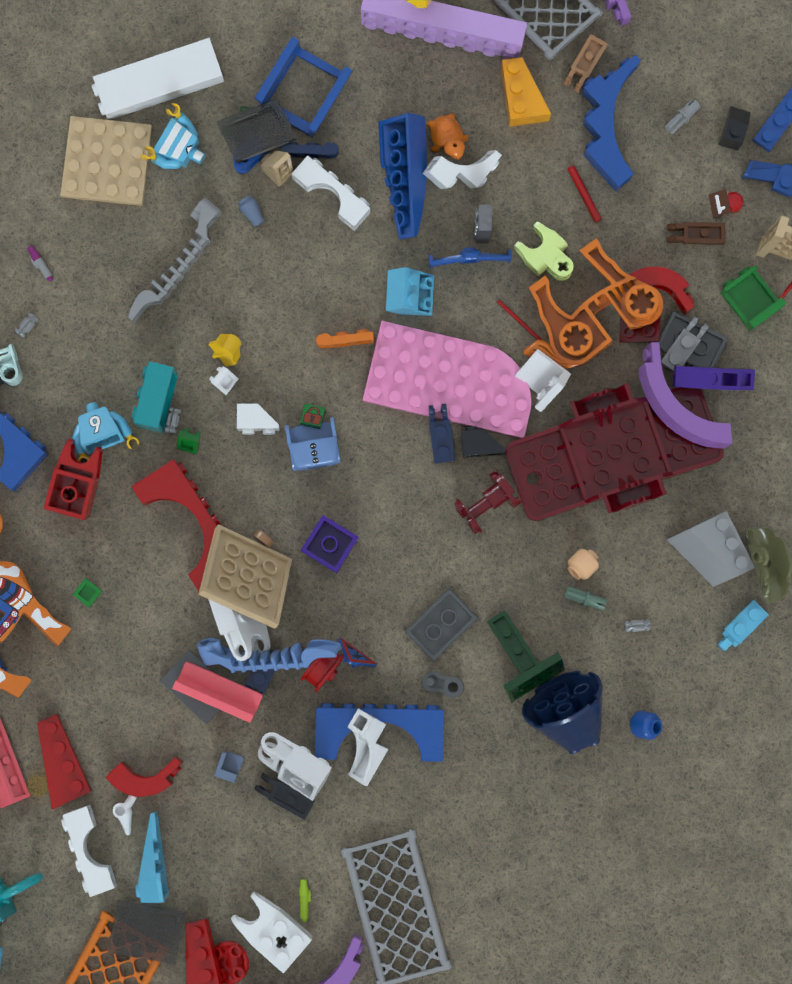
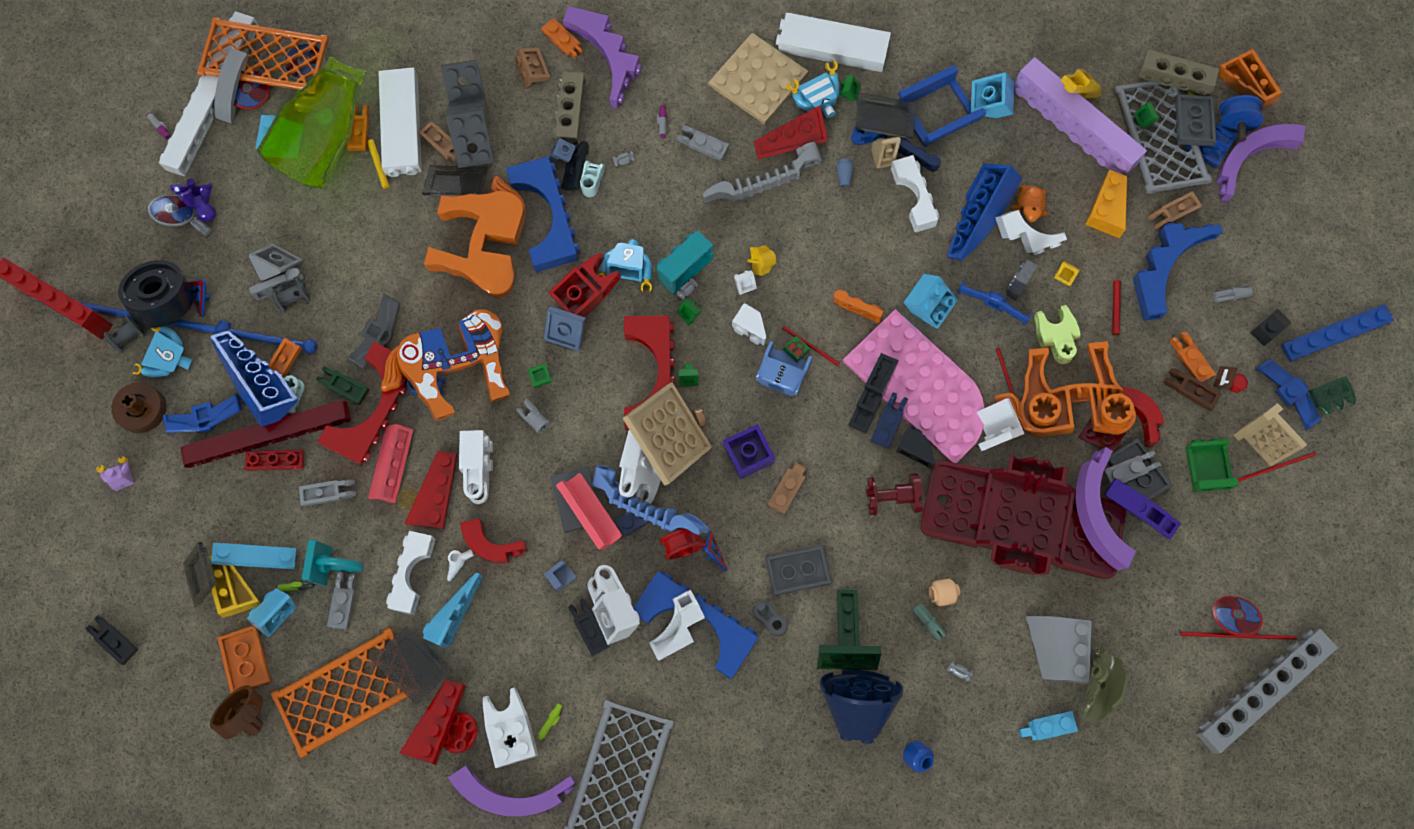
camera: 40 degrees right, 10 degrees down
none -> light grey hinge [327,572,357,630]
none -> white brick [459,430,493,505]
none -> light grey hinge [516,398,551,434]
none -> sand blue tile [544,306,585,351]
none -> light grey hinge [677,125,729,161]
none -> green tile [679,363,699,387]
none -> red wing [753,105,828,159]
none -> medium nougat hinge [767,462,806,515]
none -> red axle [782,326,840,366]
none -> green tile [839,75,861,101]
none -> black slope [848,353,899,434]
none -> medium azure slope [971,72,1014,118]
none -> yellow slope [1054,260,1080,286]
none -> orange hinge [1170,331,1216,382]

